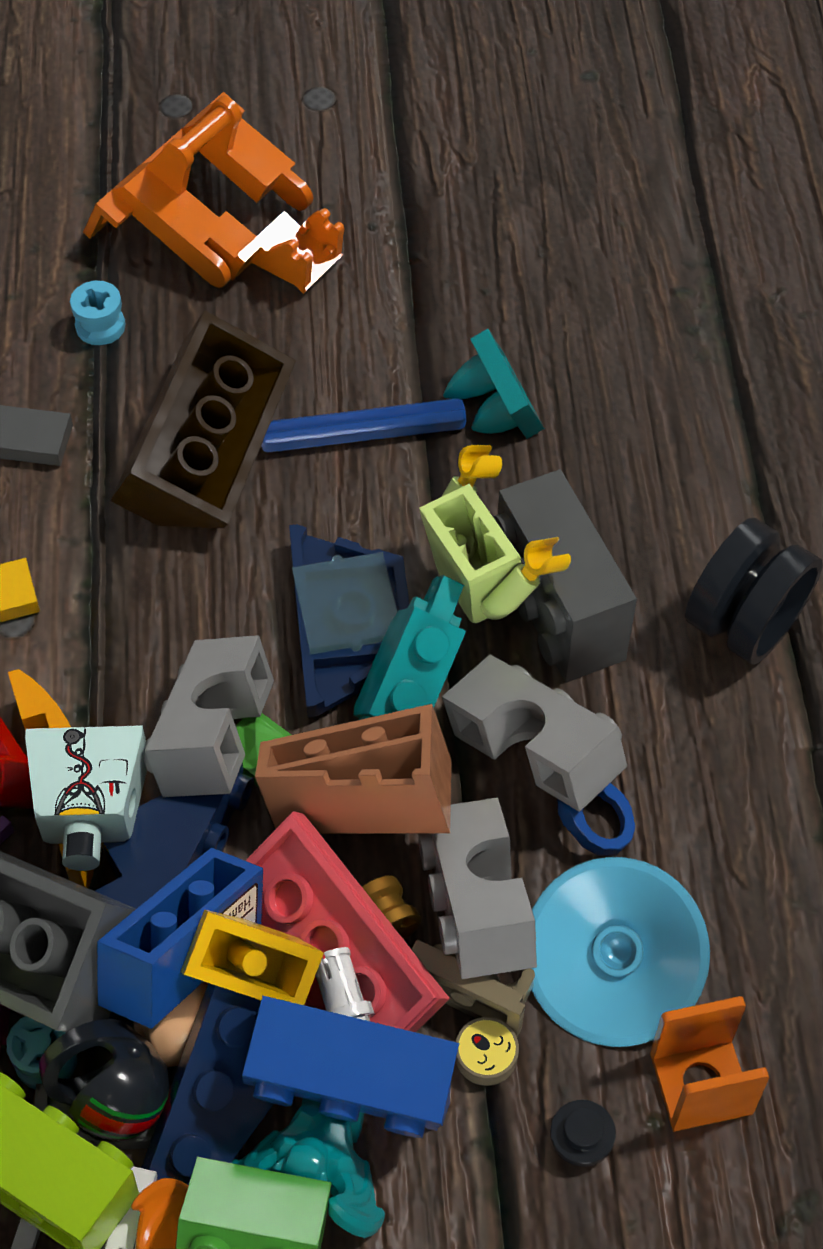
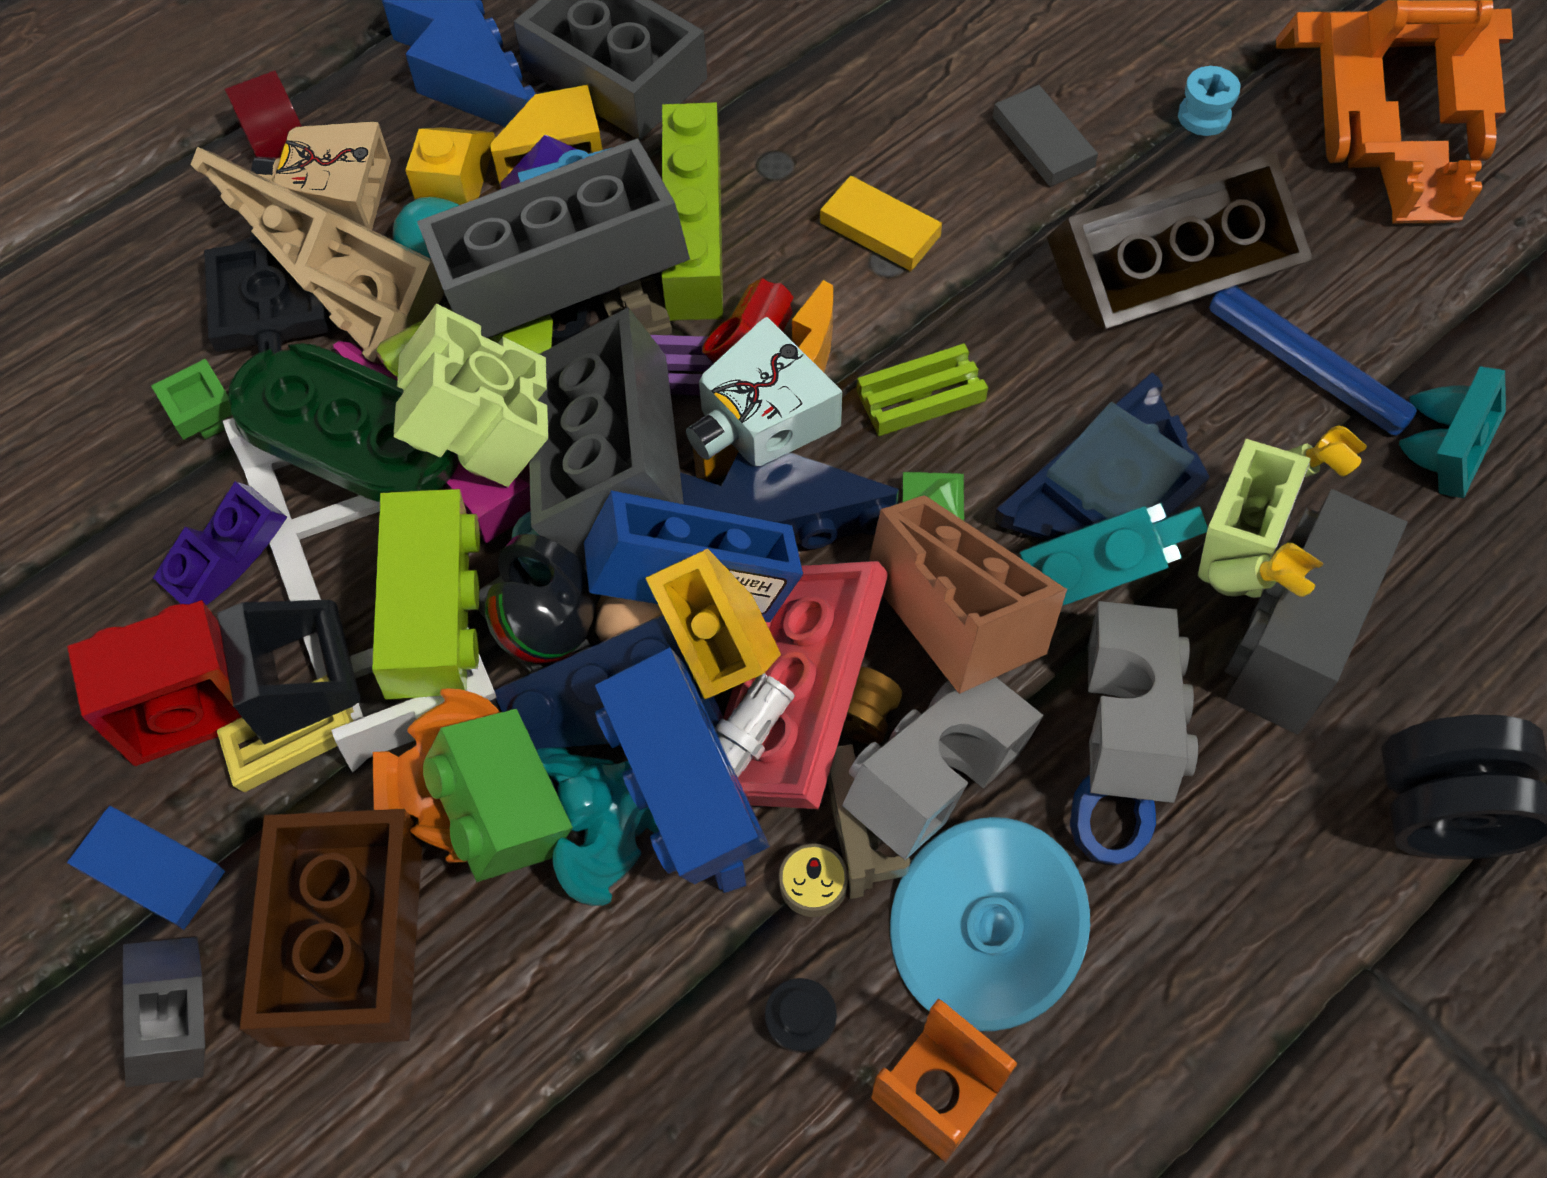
camera: 55 degrees right, 5 degrees up
light grey arch [144,635,274,797] -> none
none -> lime tile [857,343,988,437]

